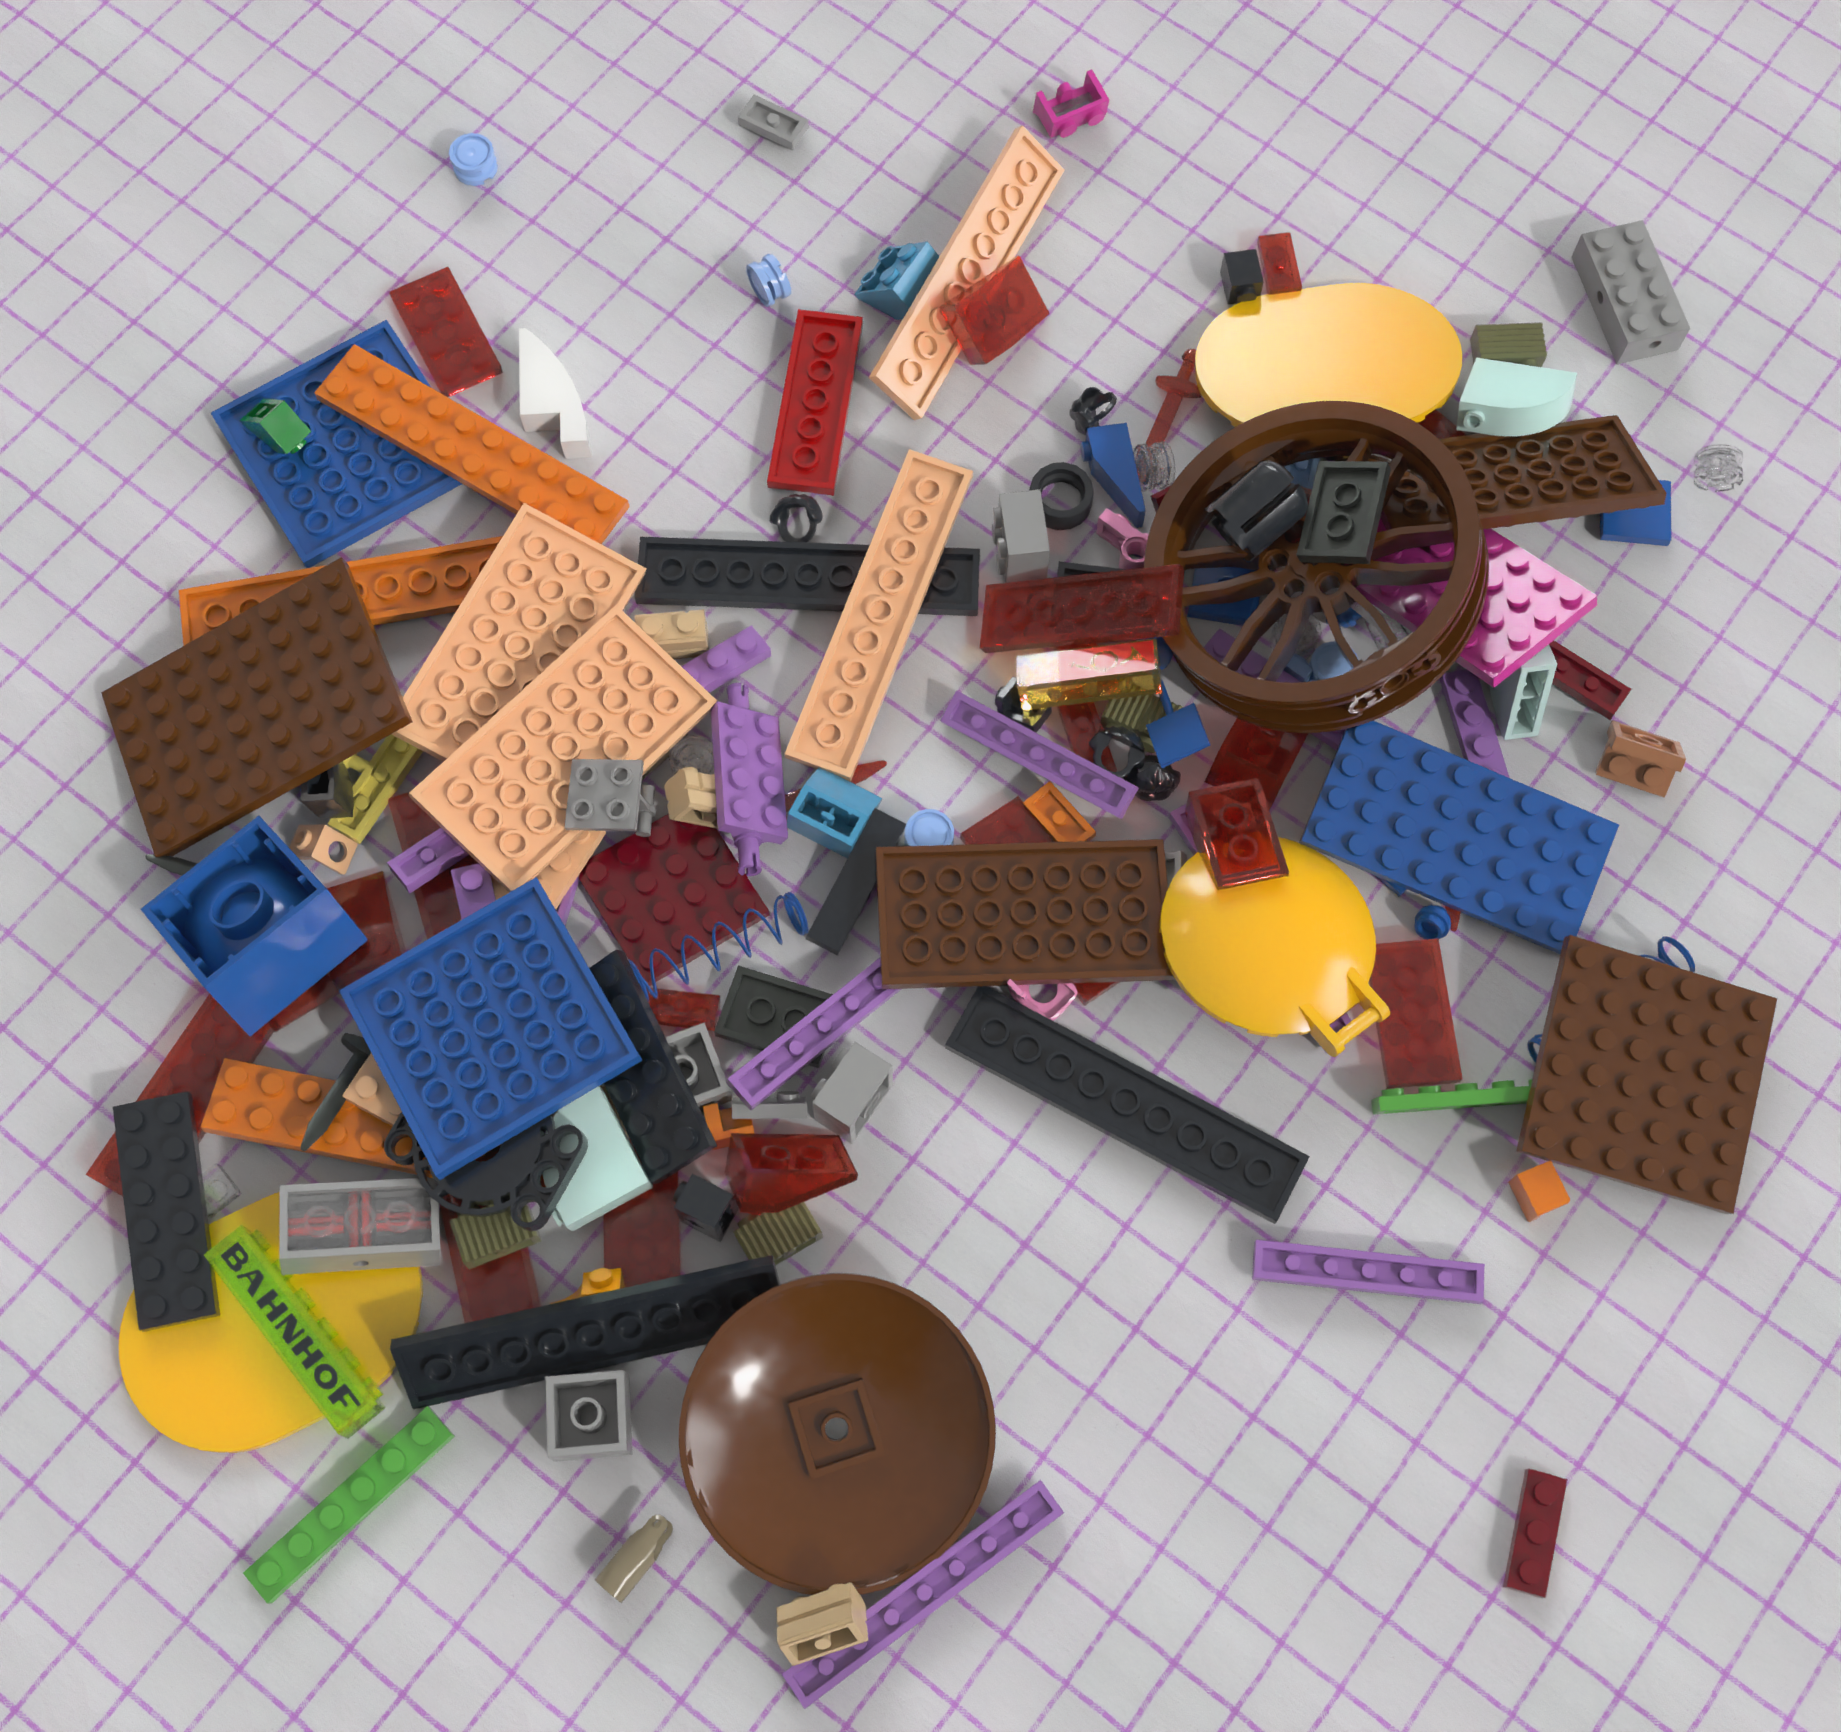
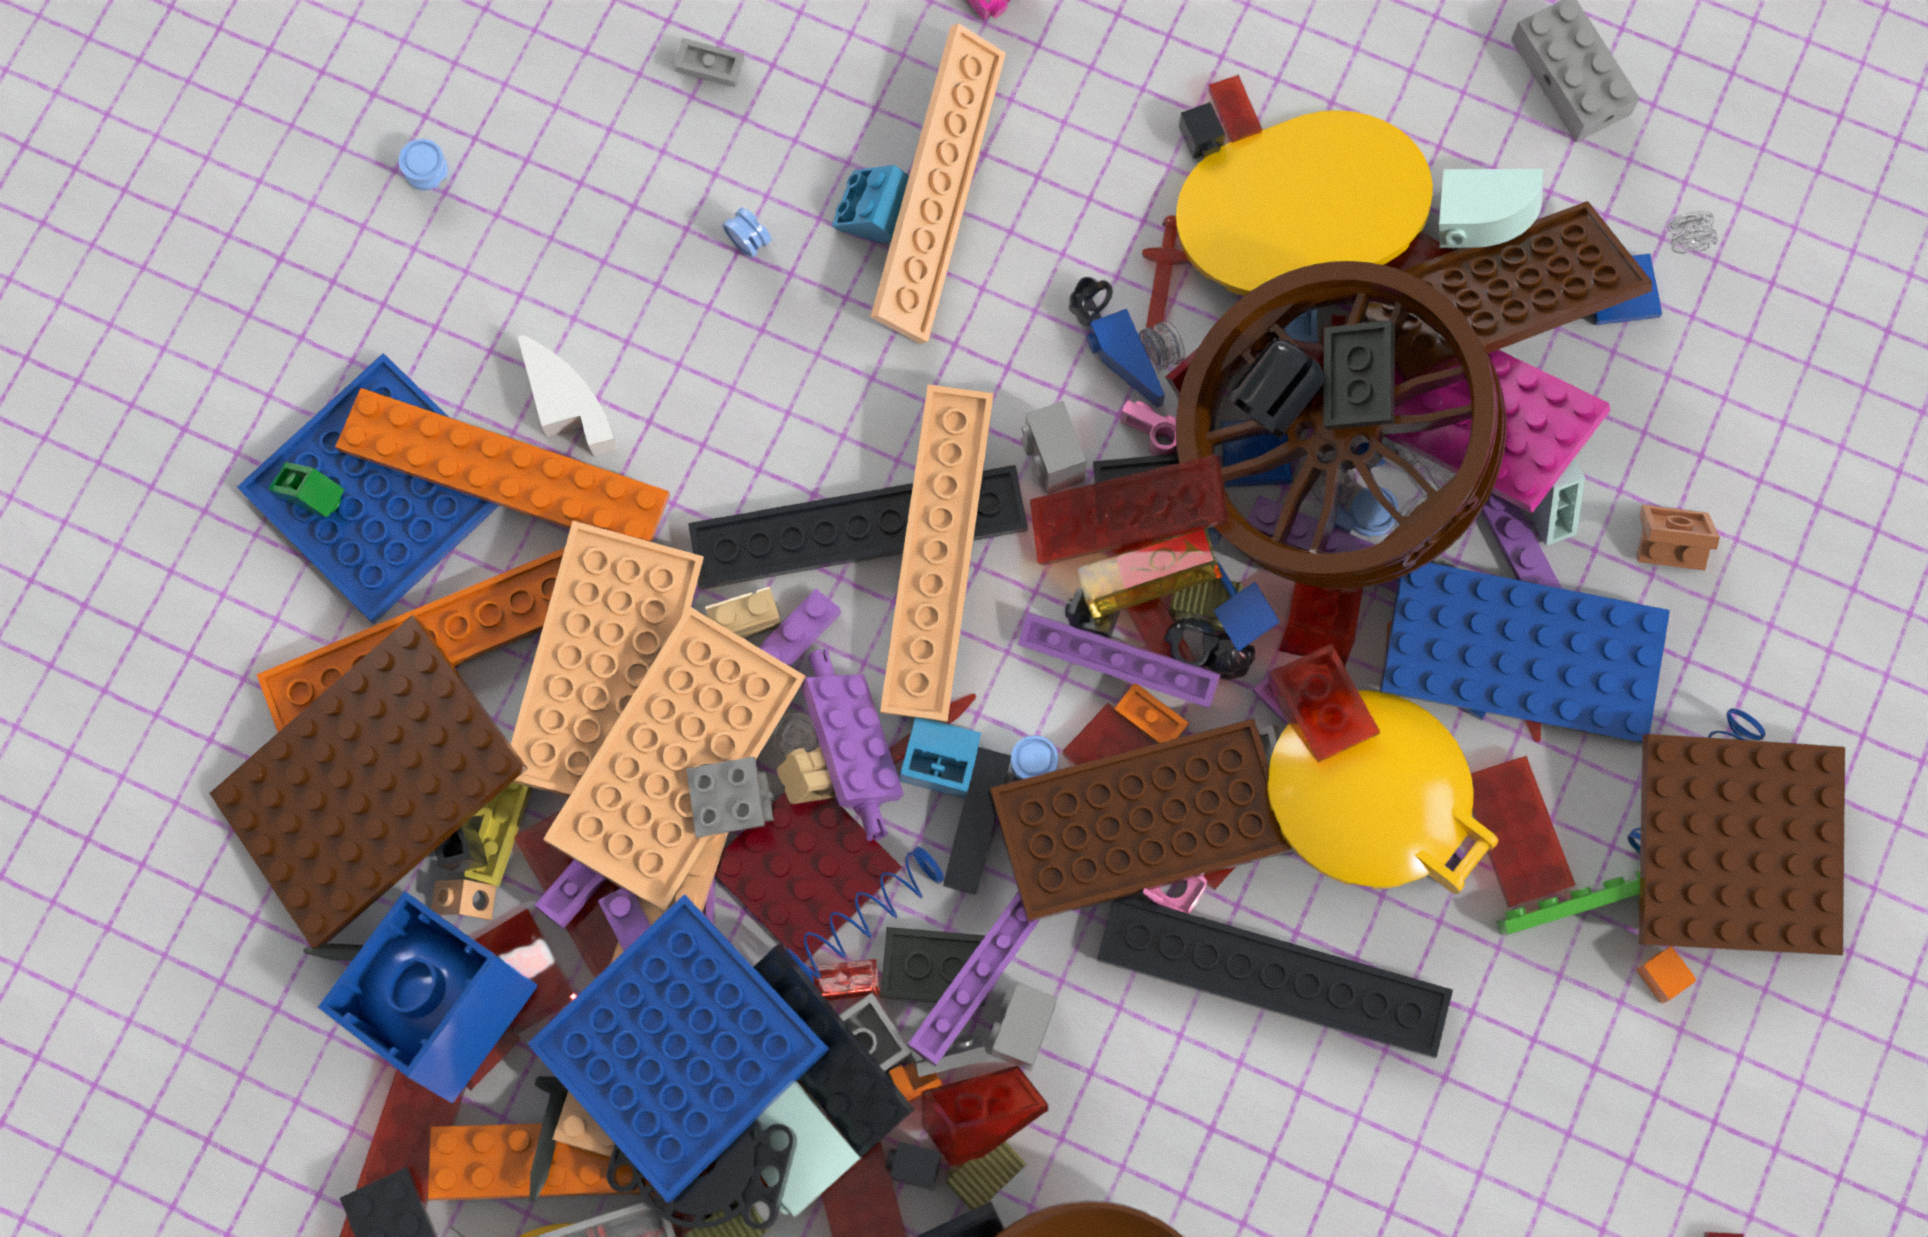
camera: 10 degrees left, 5 degrees up
clear red plate [389,267,503,397] -> none
red plate [767,309,863,496] -> none
black piece [769,494,823,543] -> none
clear red slope [939,256,1050,365] -> none
black tyre [1029,462,1094,530] -> none
medium lavender plate [1252,1240,1485,1304] -> none
blue plate [1414,905,1451,941] -> none
olive brick [1470,322,1547,367] -> none
dark red plate [1549,640,1632,720] -> none

